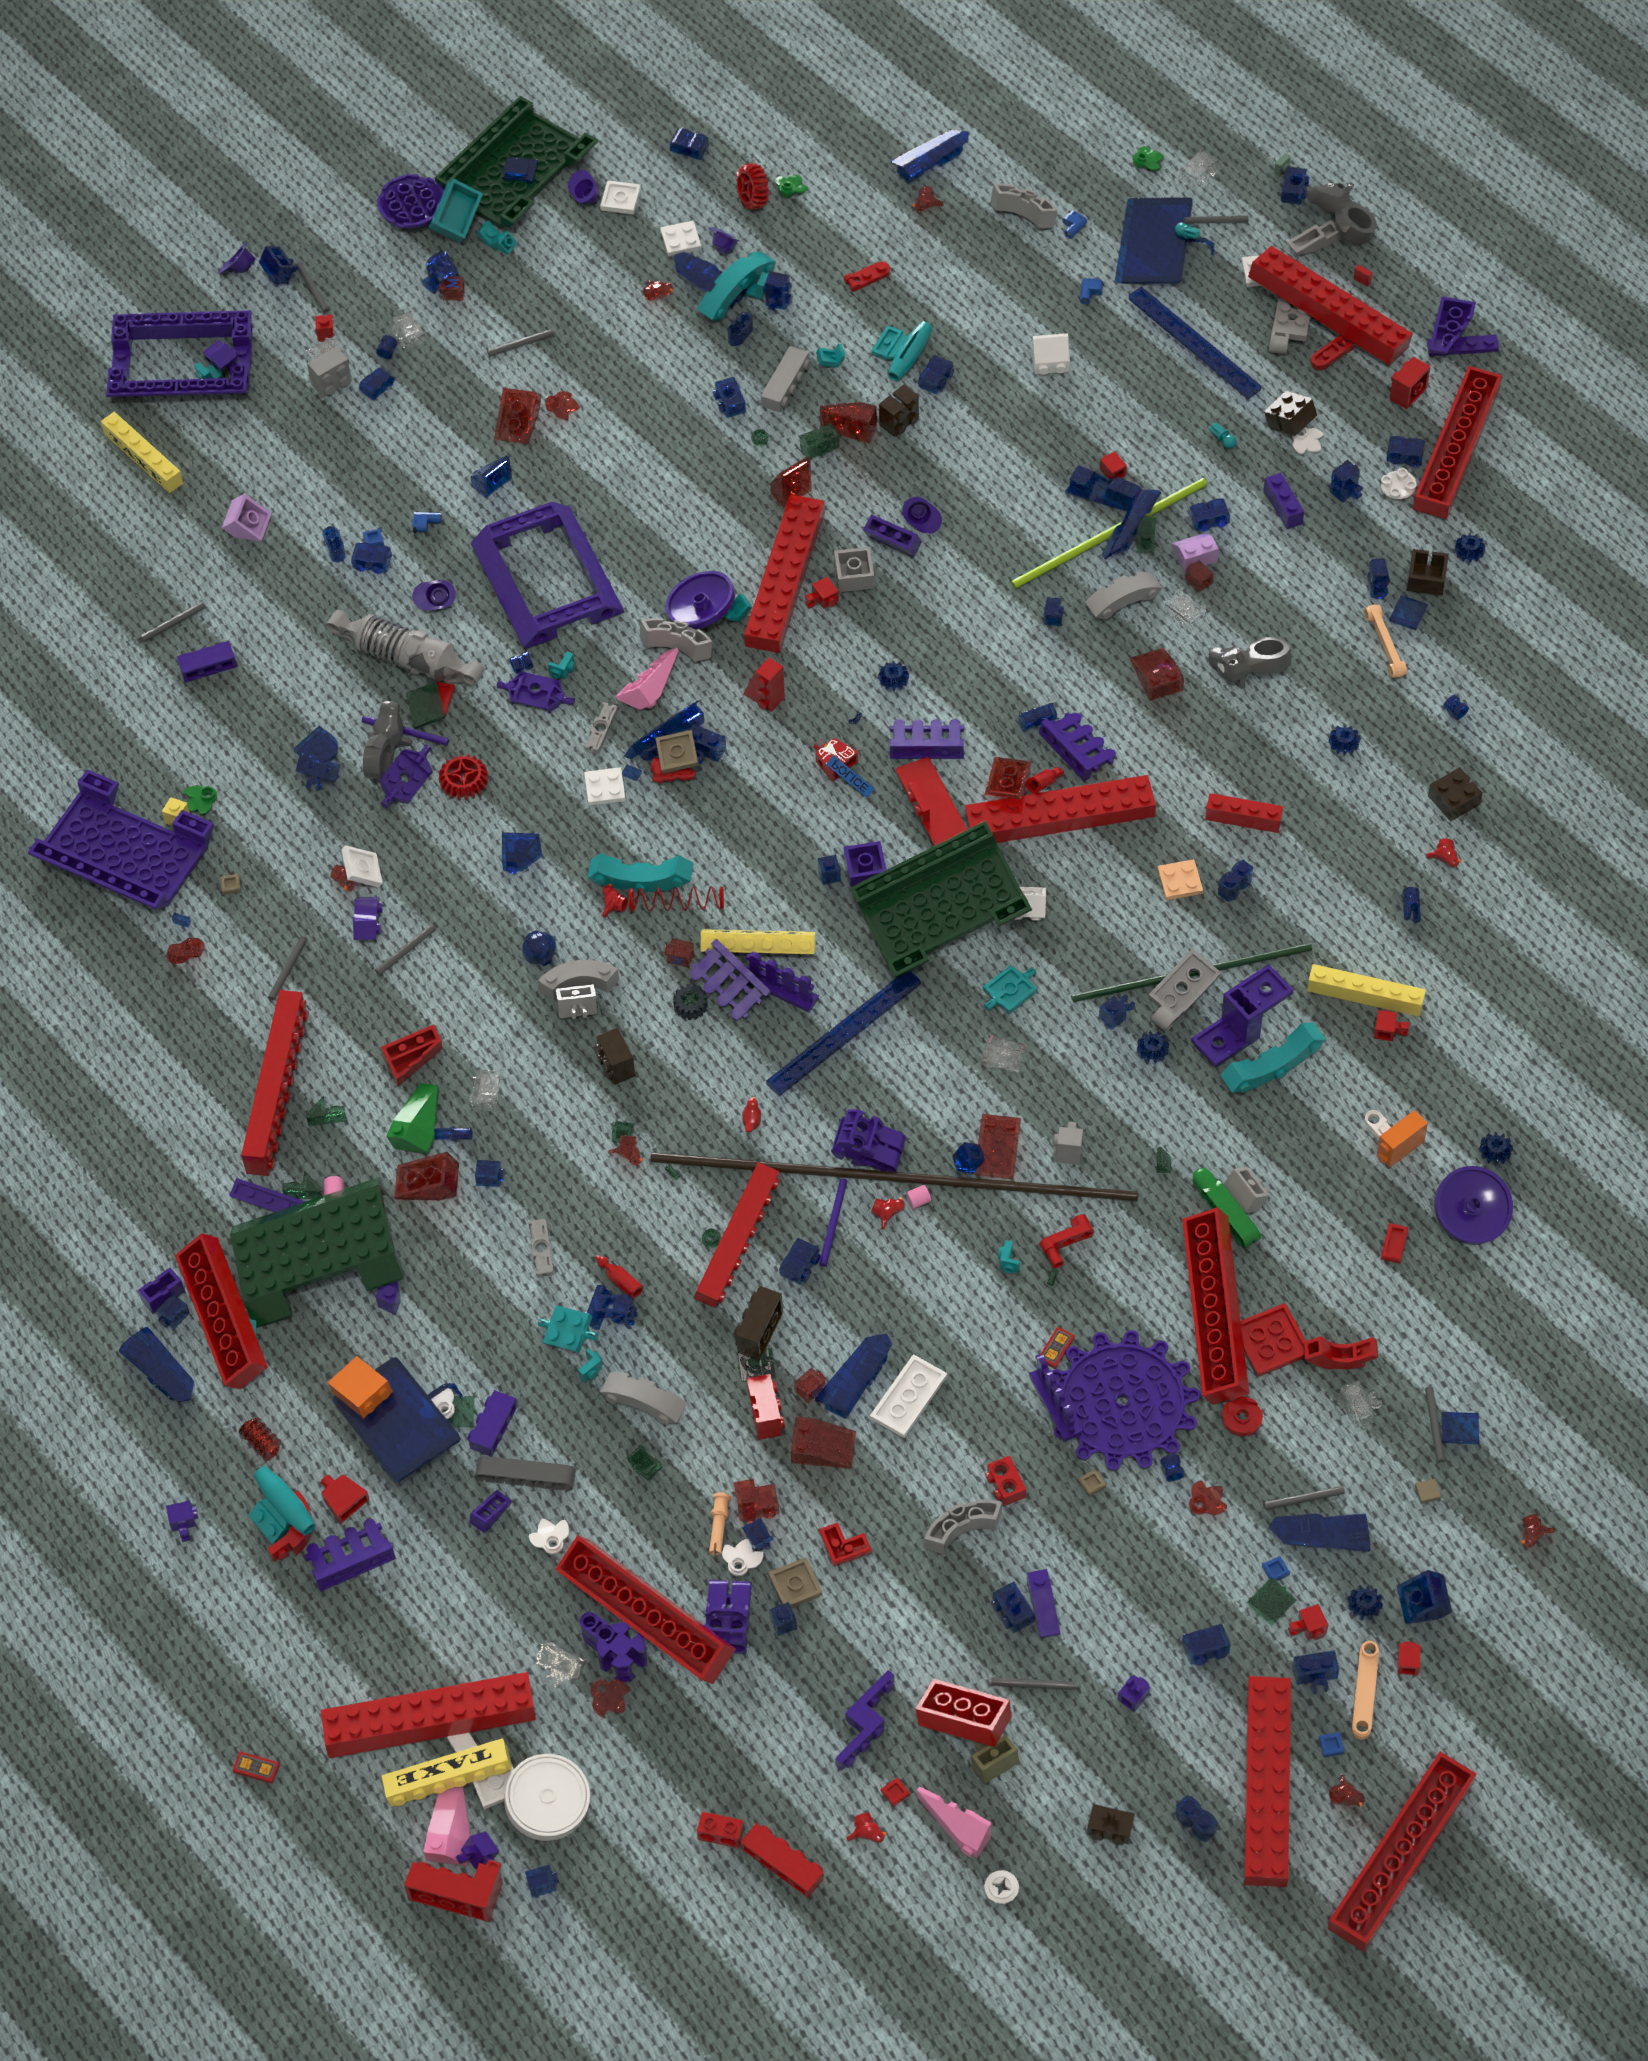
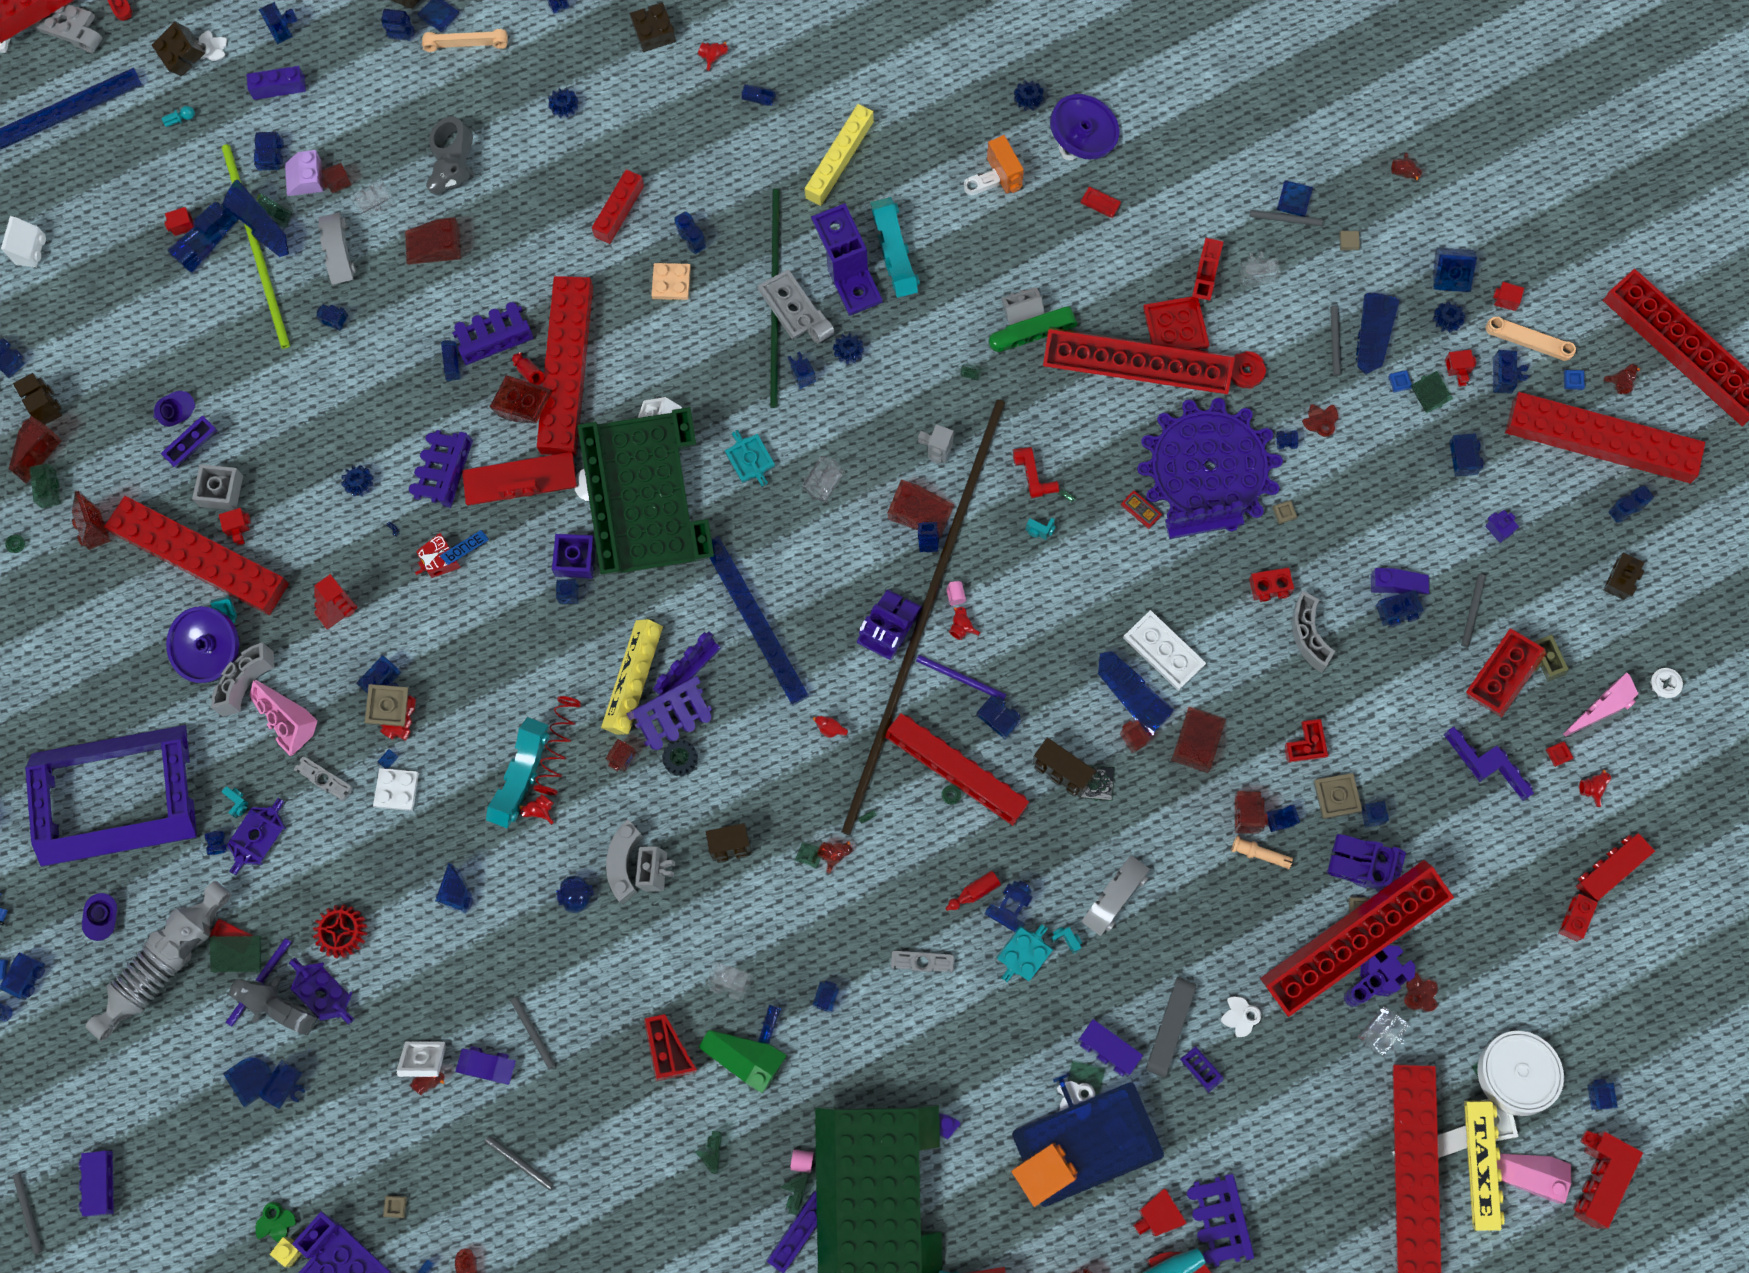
camera: 75 degrees left, 15 degrees up
red brick [241,990,309,1176] -> none
clear red slope [394,1152,459,1200] -> none
dark purple brick [456,1831,499,1869] -> none
clear blue panel [624,700,704,761] -> none
clear green bracket [627,1445,663,1480] -> none
white plate [722,1539,763,1576] -> none
wedge [747,1374,785,1440] -> none
red brick [1374,1010,1410,1041] -> none

